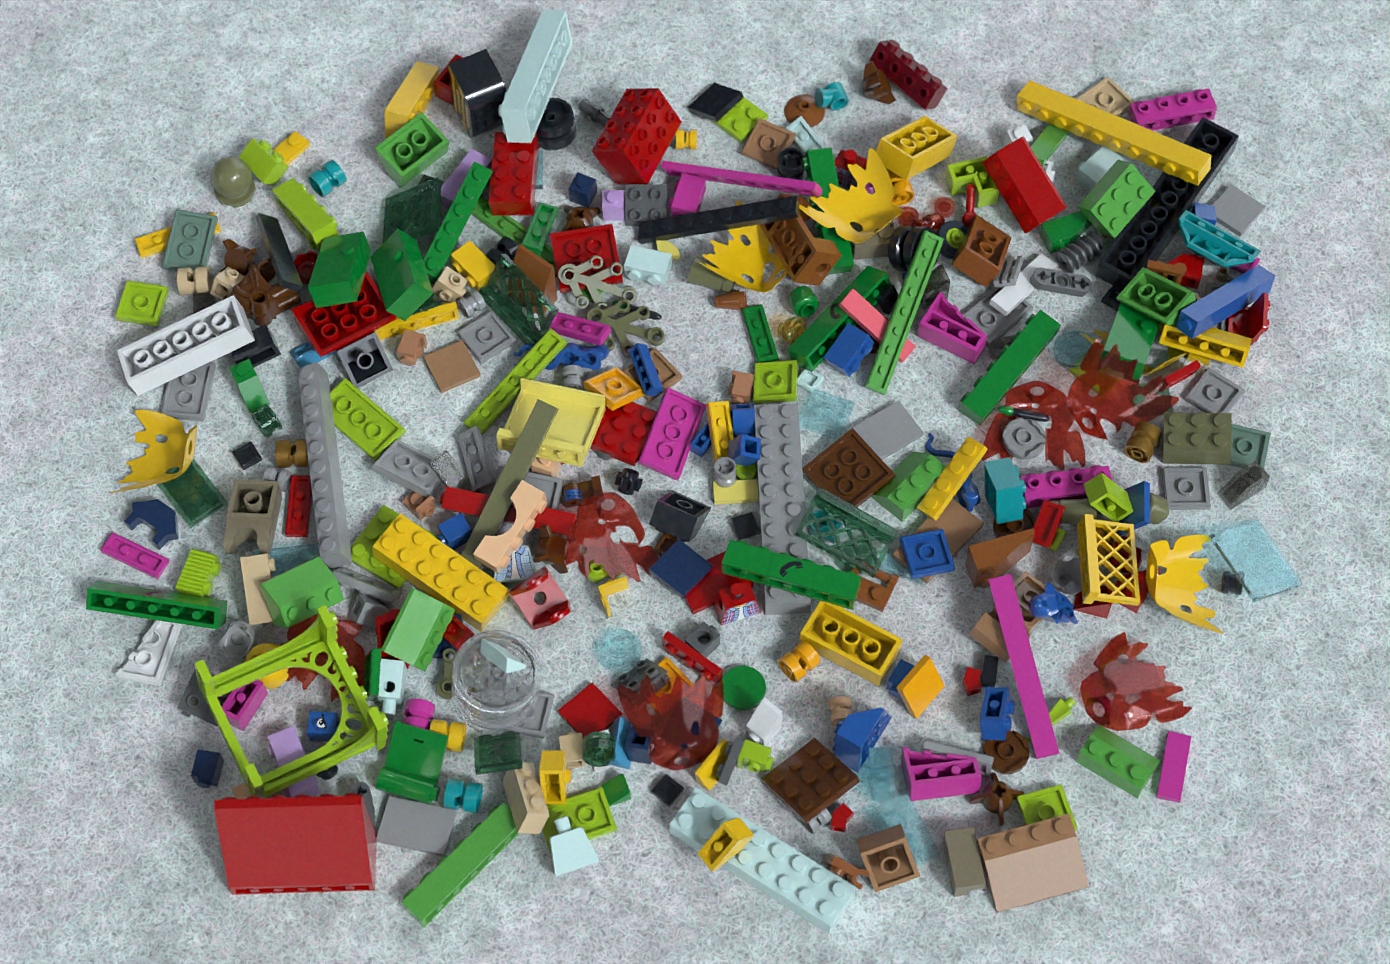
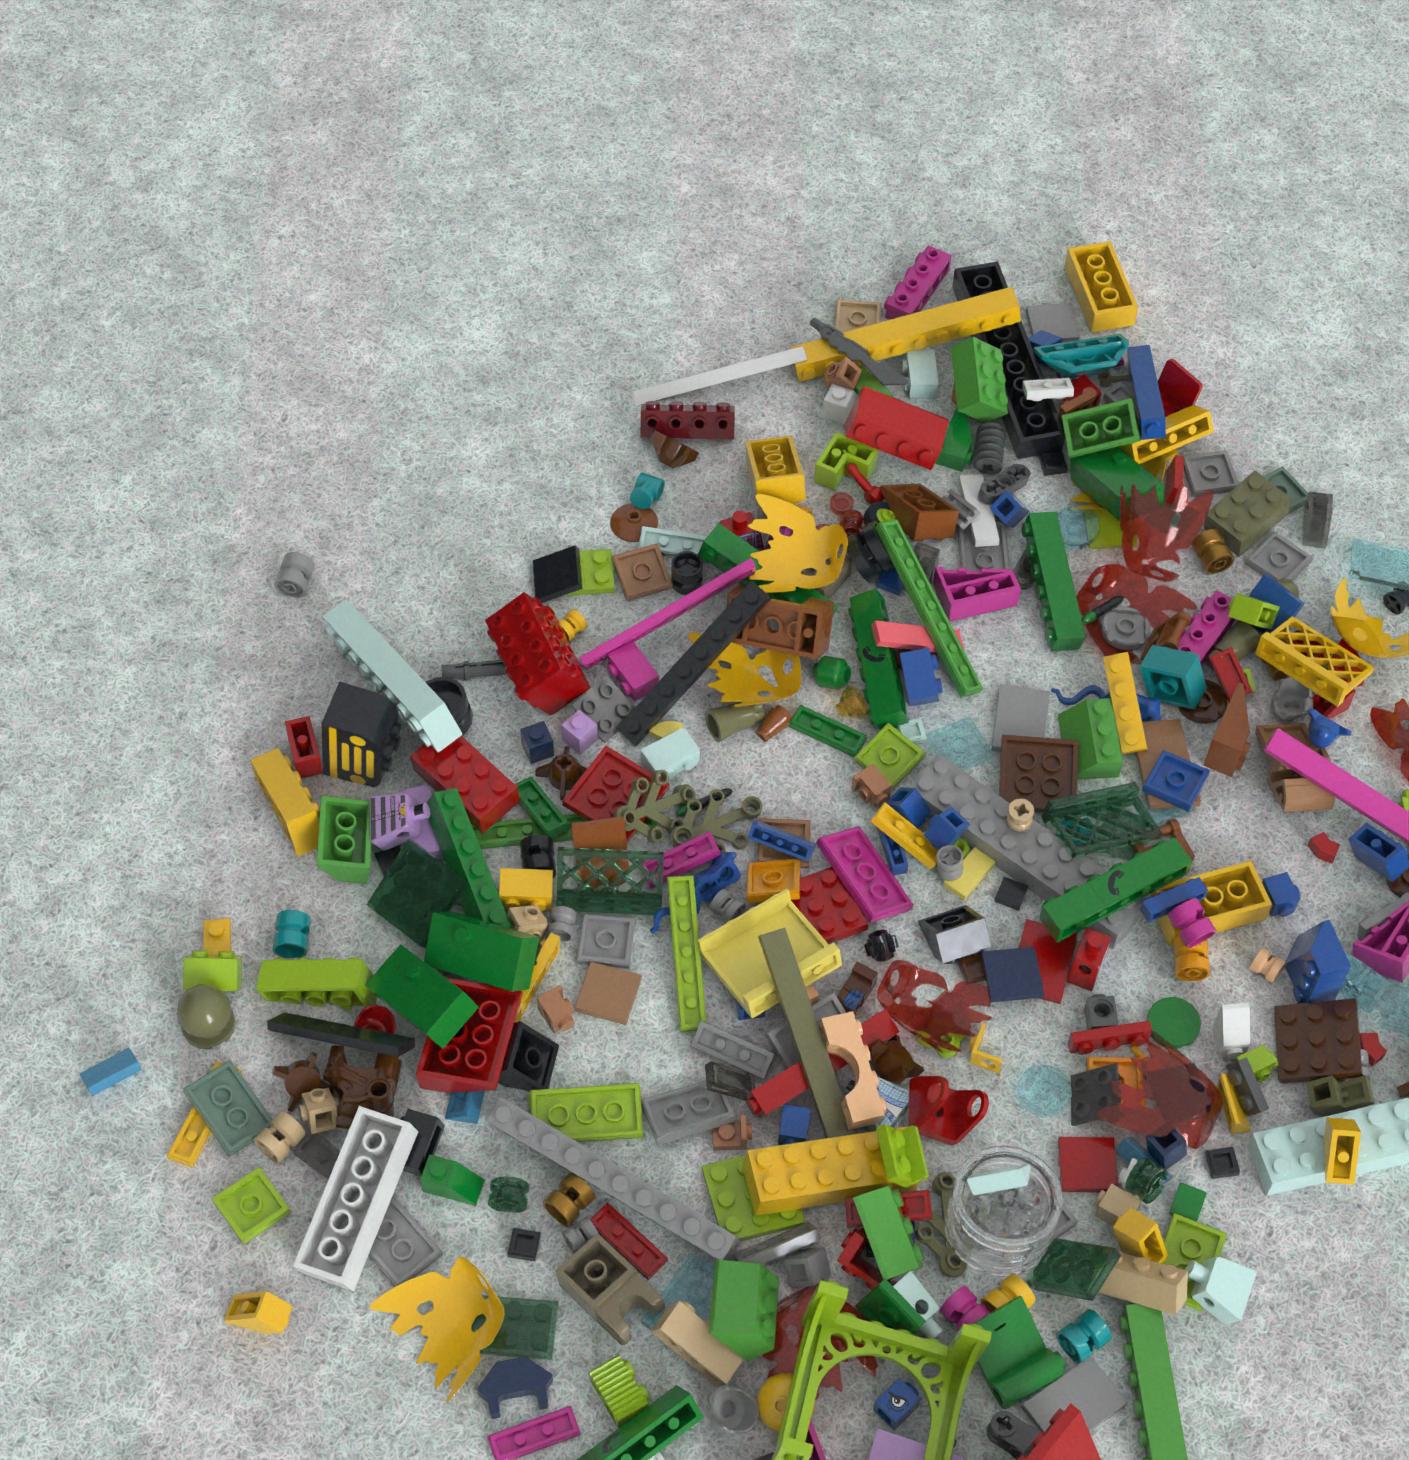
camera: 50 degrees left, 5 degrees down
black tile [876,284,899,314] -> none
light orange tile [896,655,945,719] -> none
black piece [981,655,999,688] -> none
none -> dark azure slope [80,1048,141,1096]
none -> yellow slope [224,1291,293,1334]
none -> lavender torso [370,793,431,851]
none -> white sticker [633,346,807,406]
none -> dark grey sword [810,318,909,386]
none -> nougat brick [823,357,862,390]
none -> lime bracket [876,1124,929,1188]
none -> blue brick [989,491,1030,528]
none -> tan wheel [1006,799,1034,832]
none -> white plate [1022,378,1074,401]
none -> yellow brick [1064,241,1138,333]
none -> dark orange plate [1140,611,1191,661]
none -> blue piece [1140,877,1208,923]
none -> dark pink wheel [1167,898,1217,948]
none -> olive brick [1306,1075,1374,1117]

